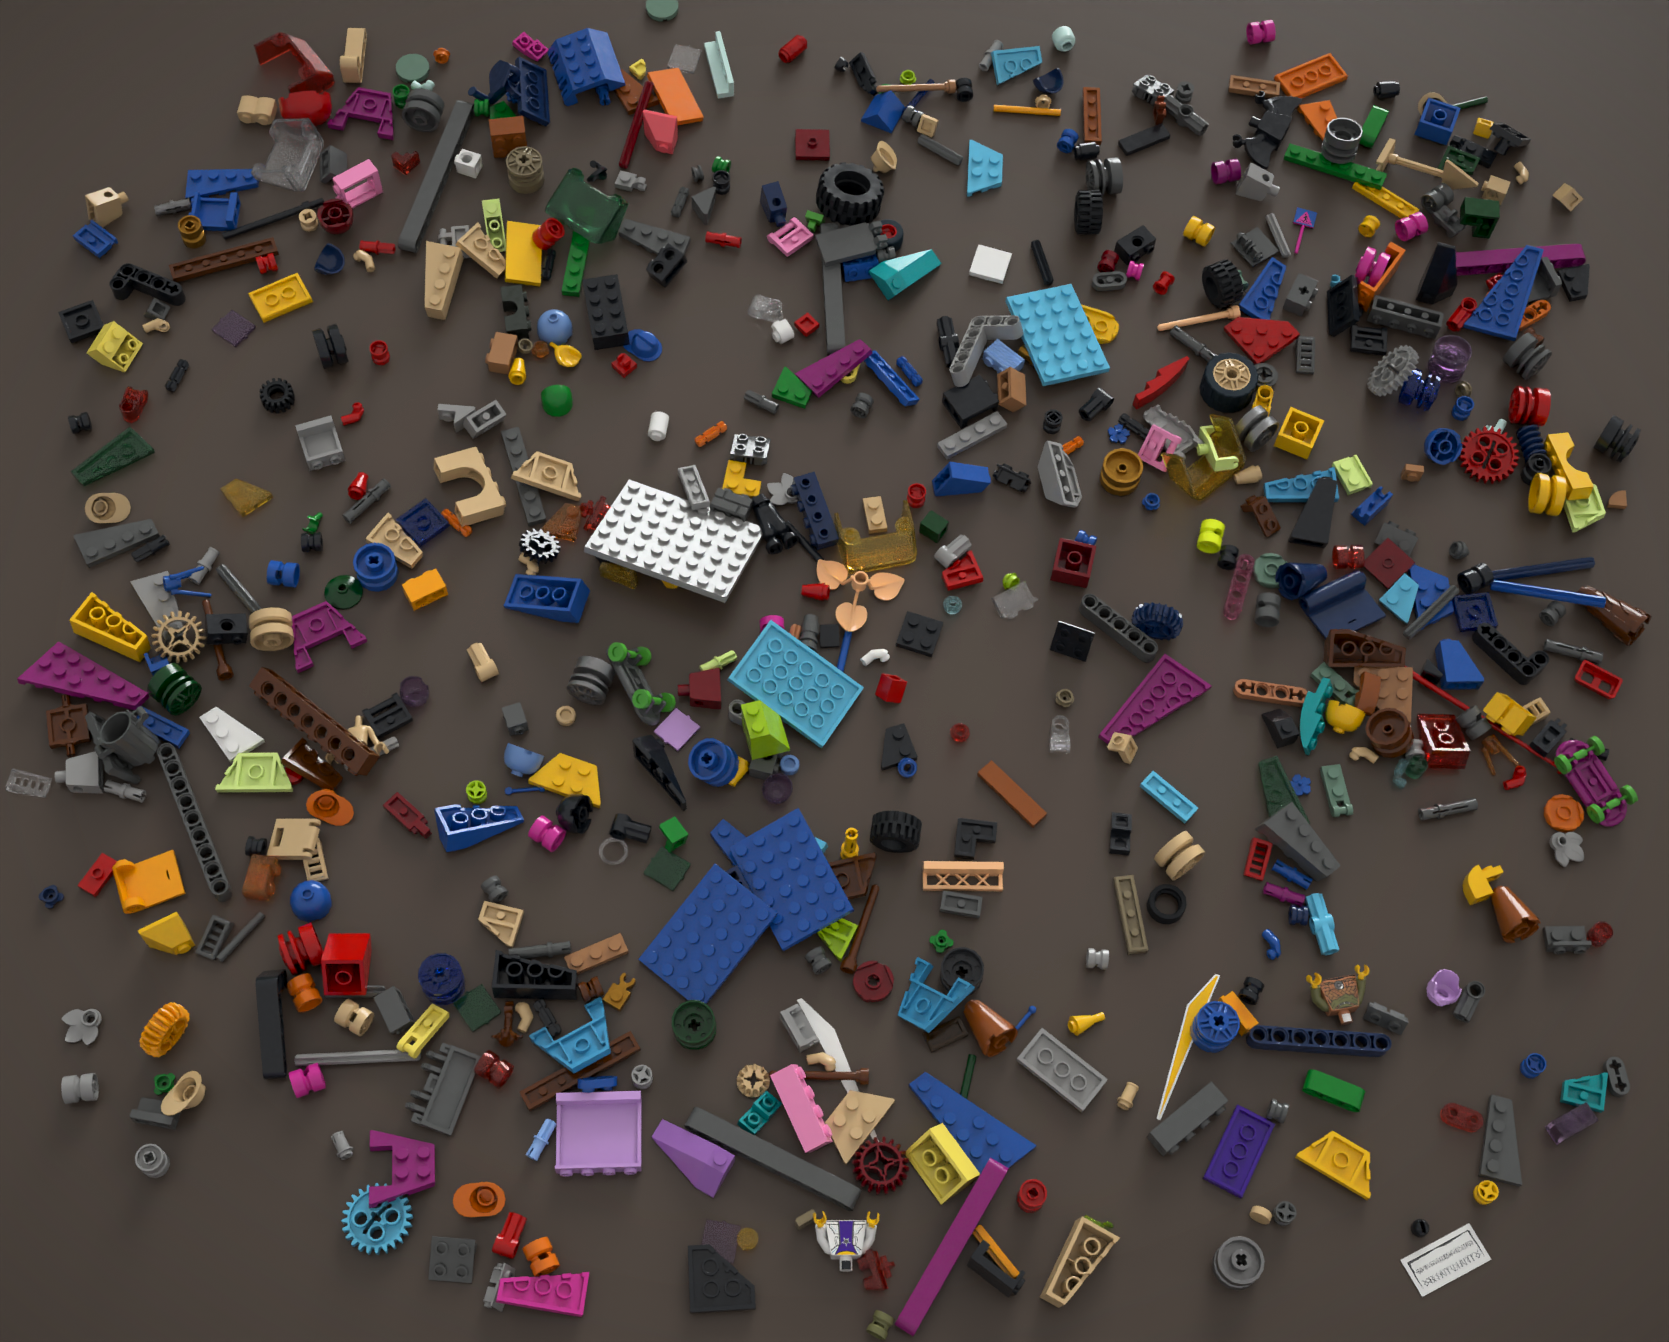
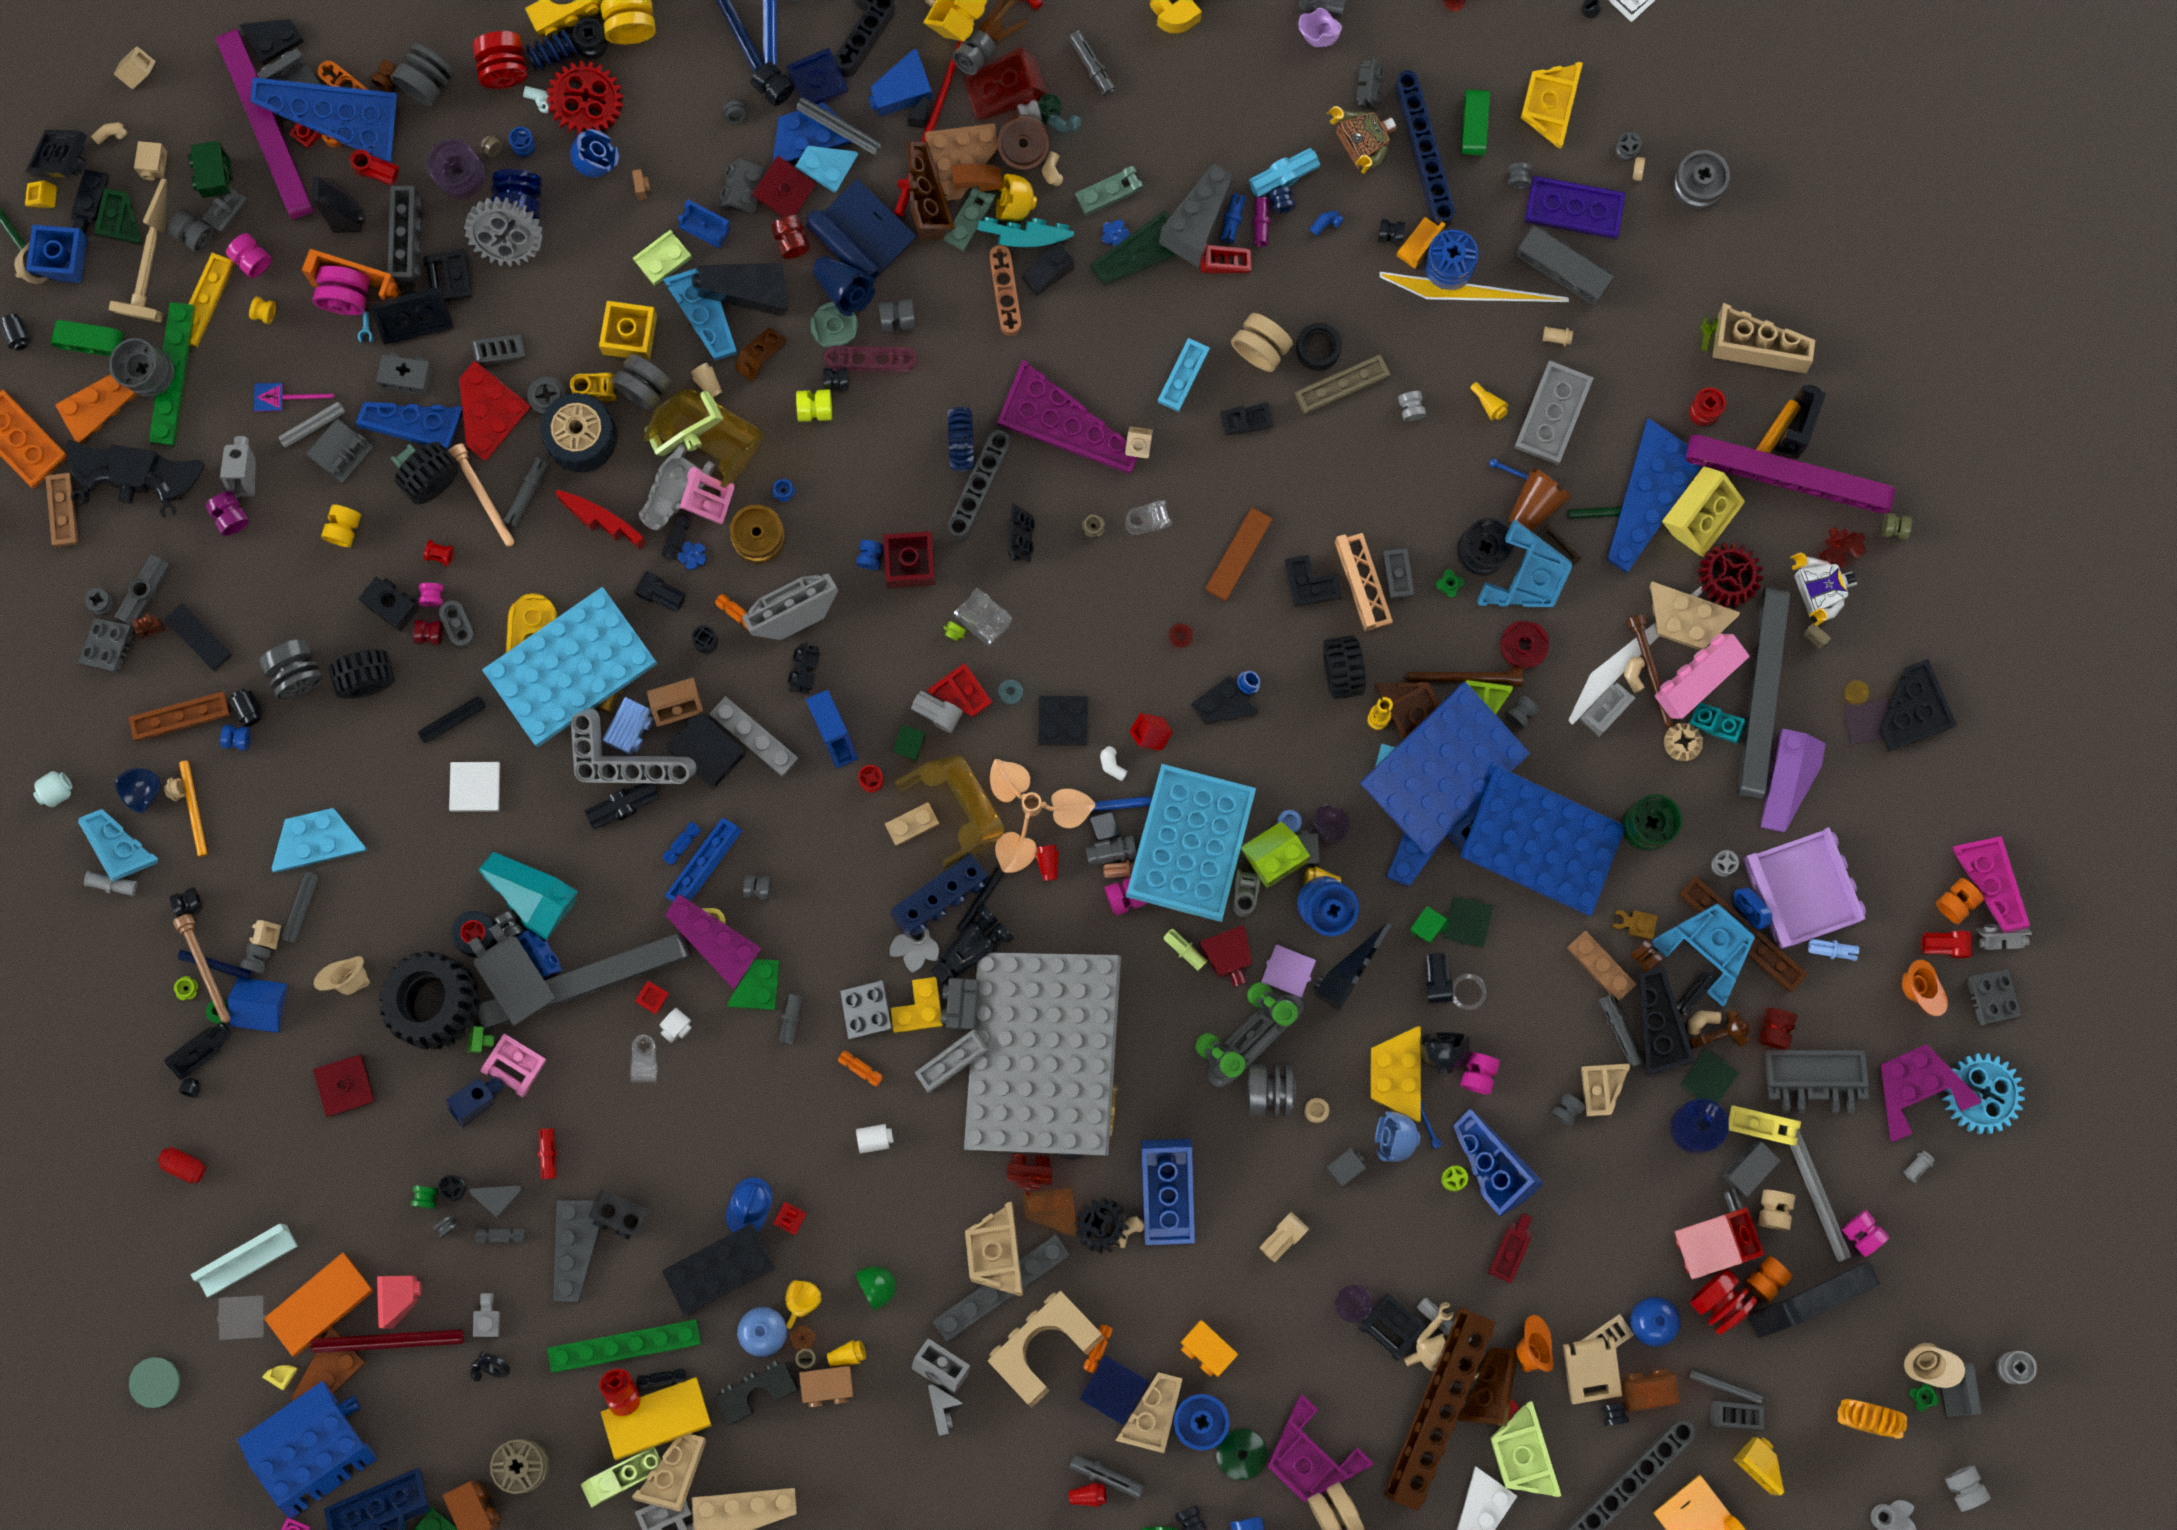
camera: 105 degrees left, 15 degrees up
clear green windscreen [545,168,629,244] -> none

